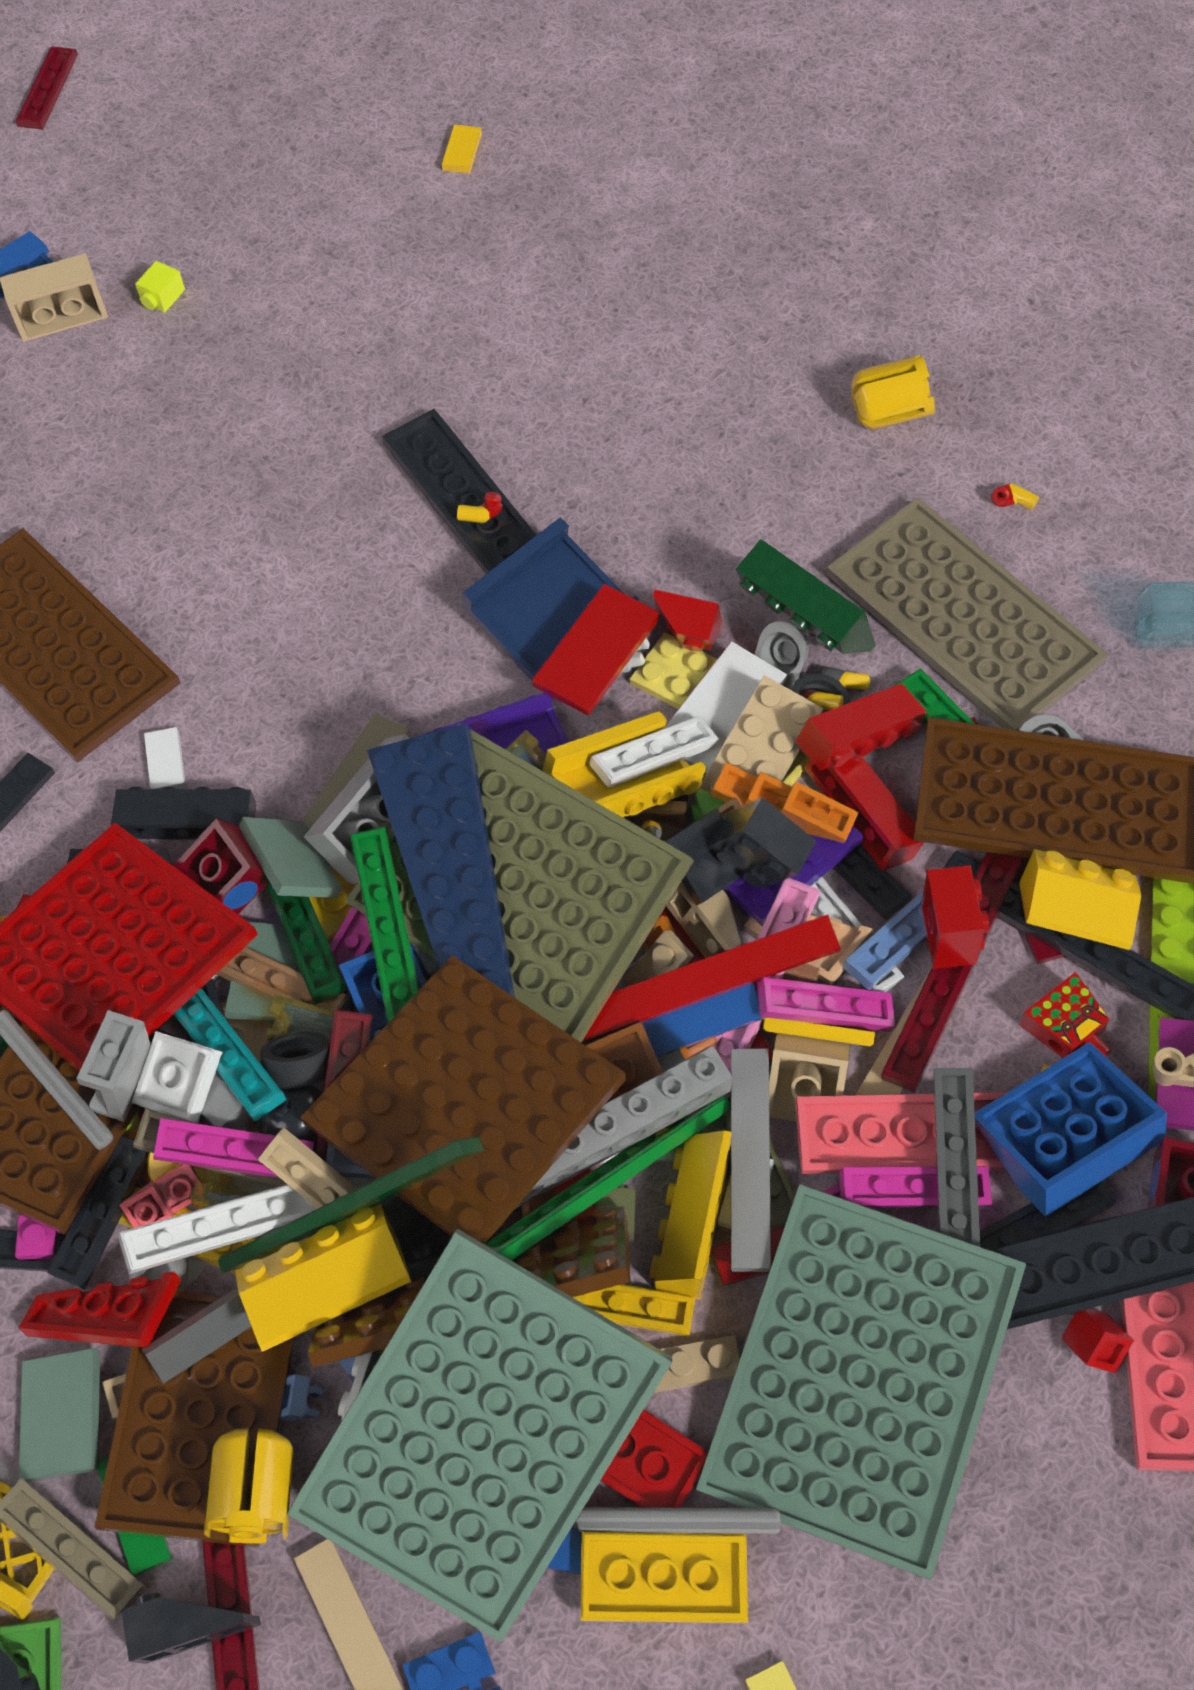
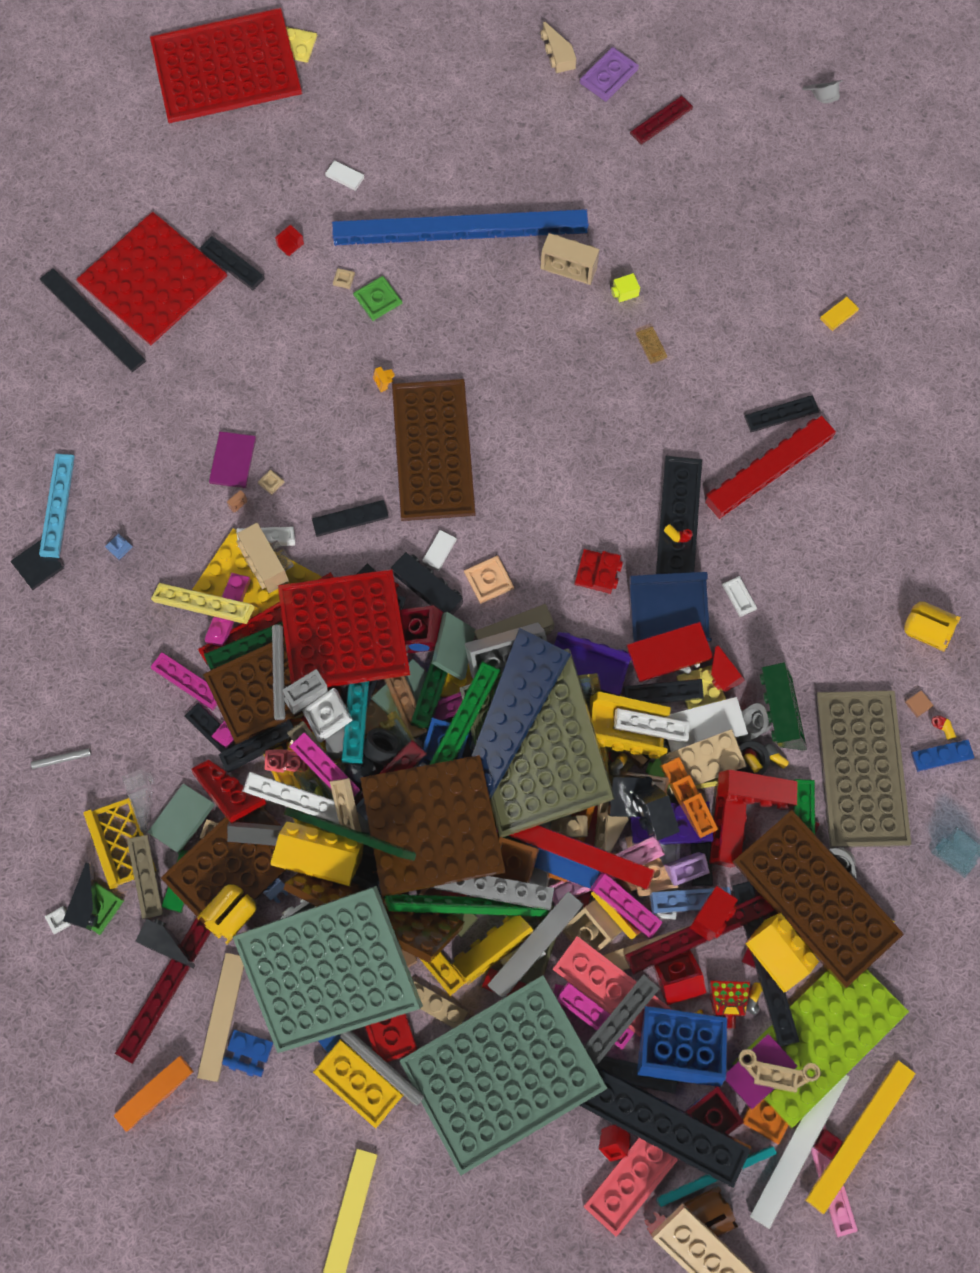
camera: 35 degrees right, 10 degrees up
none -> light nougat tile [464,555,514,604]
none -> red plate [574,549,623,594]
none -> black tile [624,679,704,704]
none -> clear yellow tile [636,326,667,364]
none -> red slope [653,950,706,1005]
none -> lavender slope [664,852,710,886]
none -> red brick [705,416,836,519]
none -> white tile [722,576,757,617]
none -> black tile [744,395,819,433]
none -> arm [746,982,762,1014]
none -> nougat tile [905,691,934,718]
none -> blue plate [911,739,975,772]

